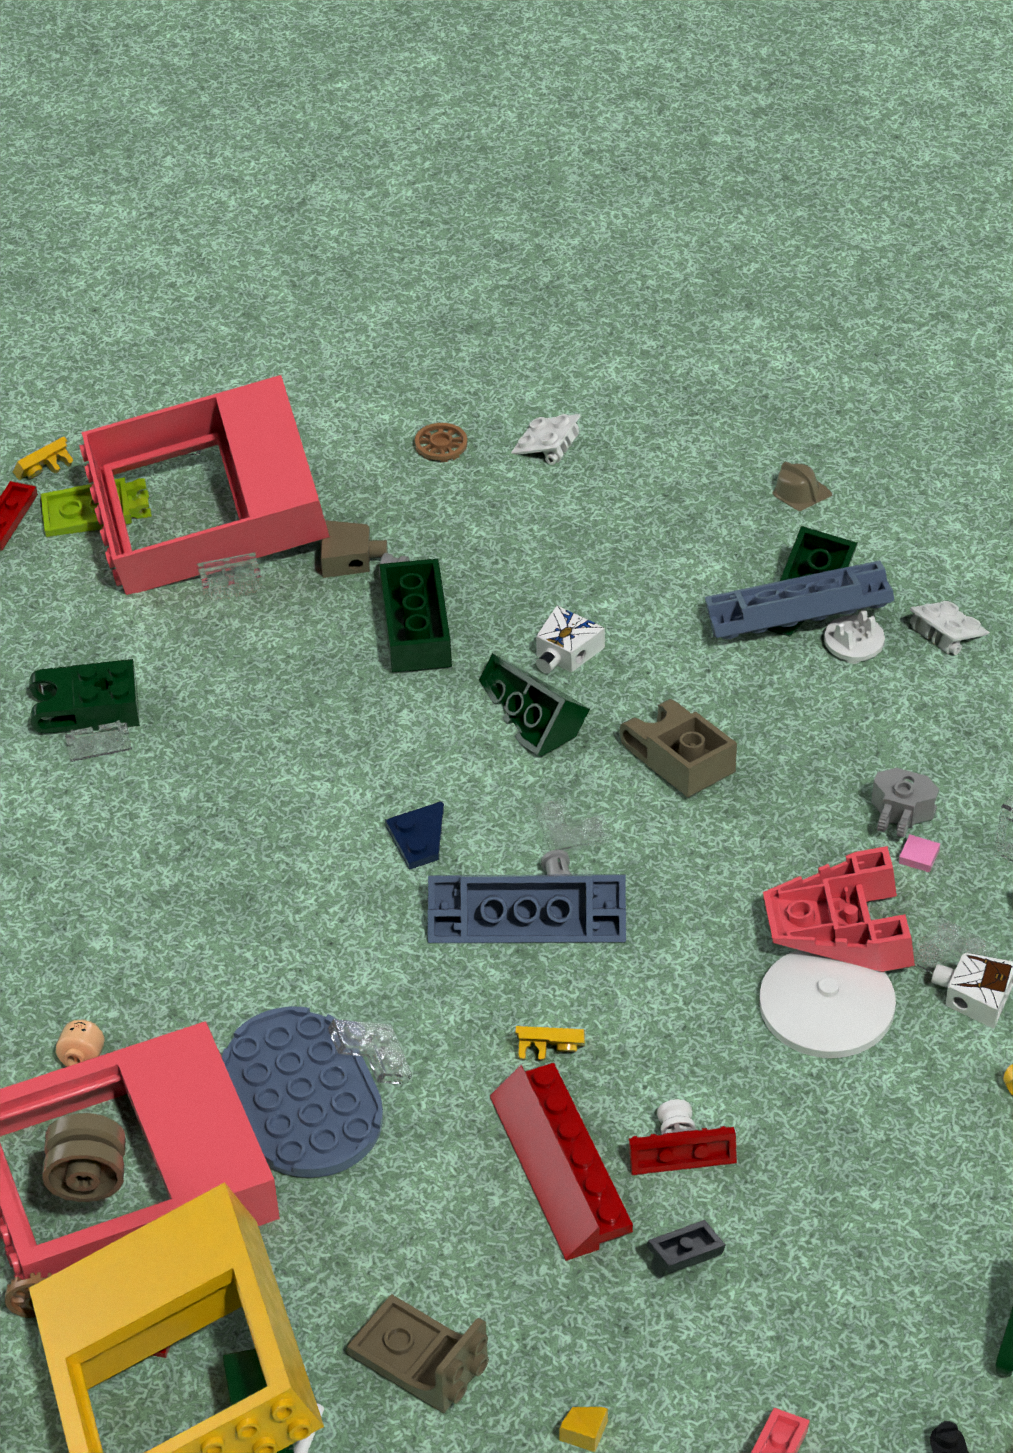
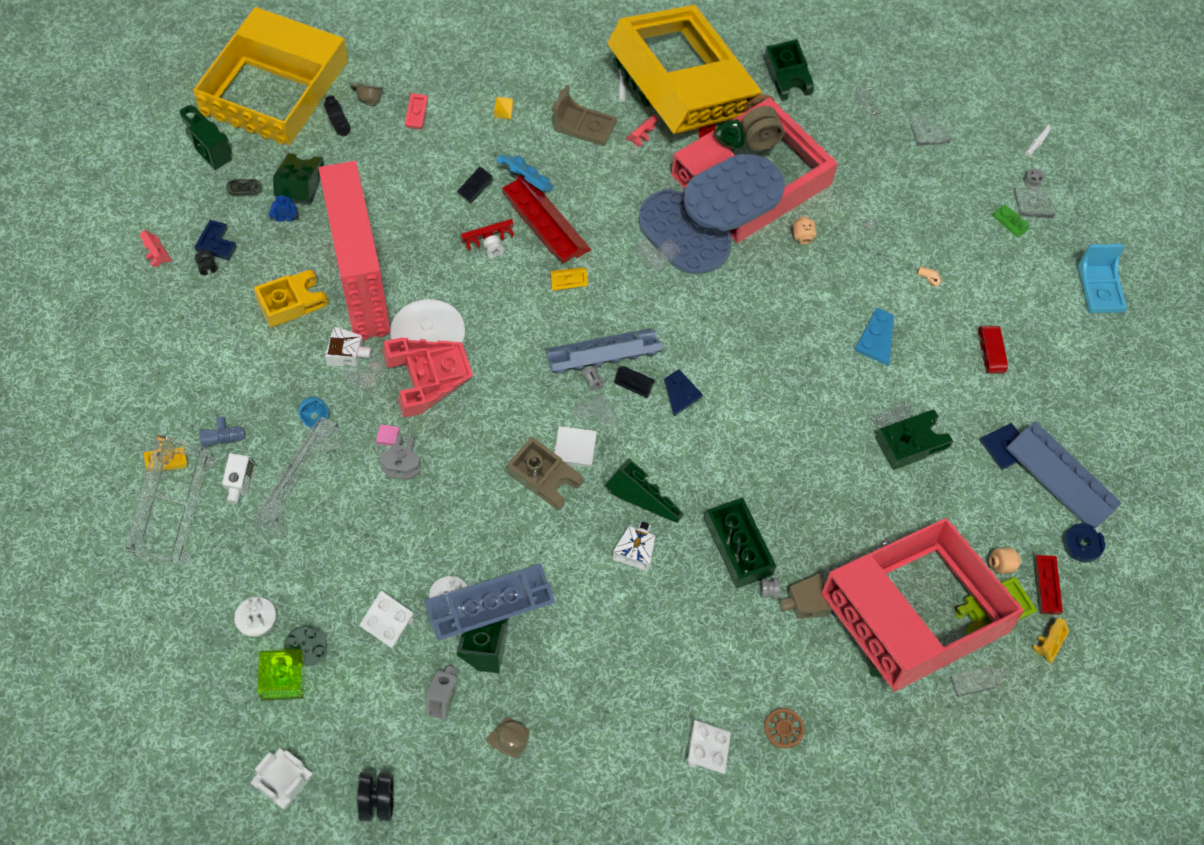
camera: 160 degrees right, 15 degrees up
none -> coral panel [318,161,390,341]
none -> black wheel [357,771,394,822]
none -> light grey torso [425,666,457,721]
none -> dark azure wing [496,155,554,192]
none -> white tile [555,426,597,468]
none -> black plate [614,366,655,398]
none -> coral plate [625,114,659,147]
none -> sand blue plate [684,154,785,231]
none -> dark green piece [714,119,745,149]
none -> dark azure wing [855,308,894,366]
none -> light nougat head [989,547,1021,574]

